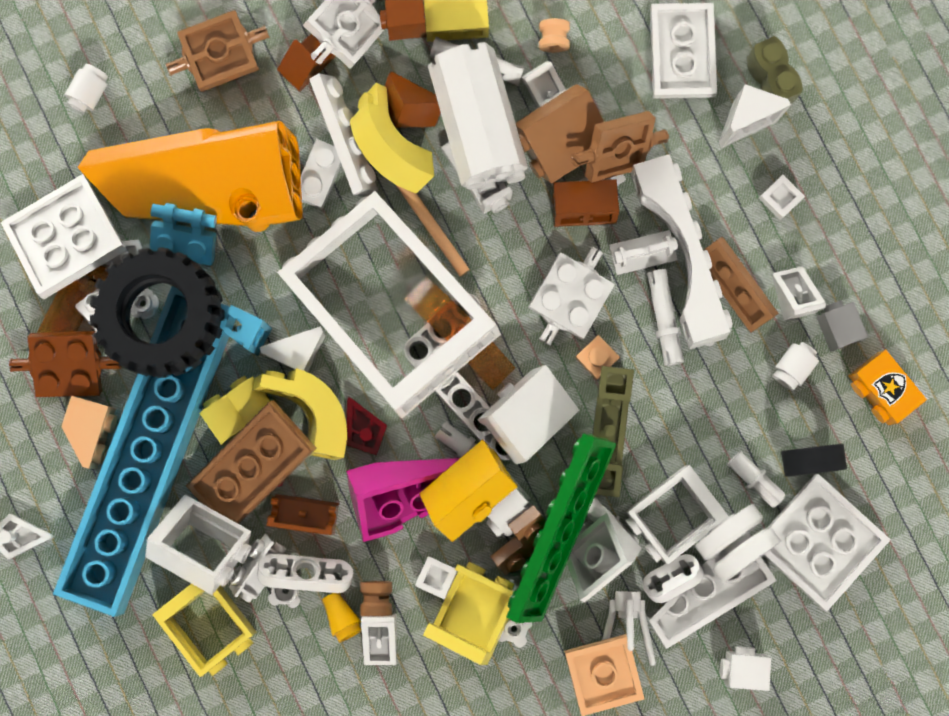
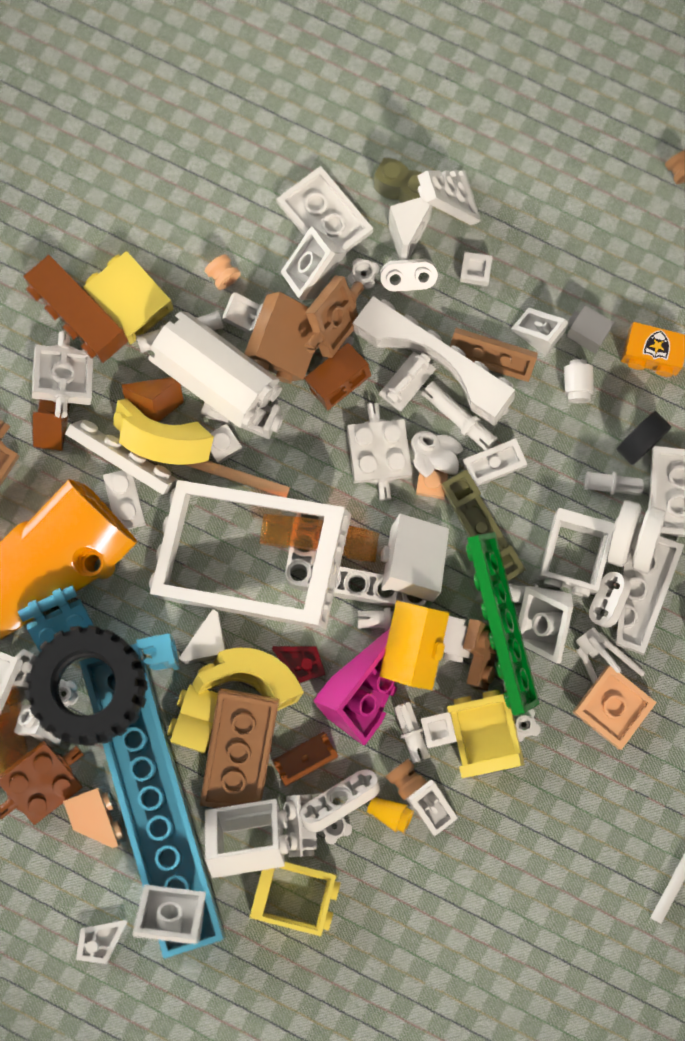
camera: 35 degrees left, 5 degrees down
none -> white slope [133,885,206,944]
none -> white plate [210,423,242,464]
none -> white slope [280,226,347,301]
none -> white plate [348,258,379,289]
none -> white plate [380,259,438,292]
none -> white axle [394,702,431,763]
none -> white plate [411,431,463,477]
none -> white wing [417,170,481,226]
none -> white plate [462,438,527,487]

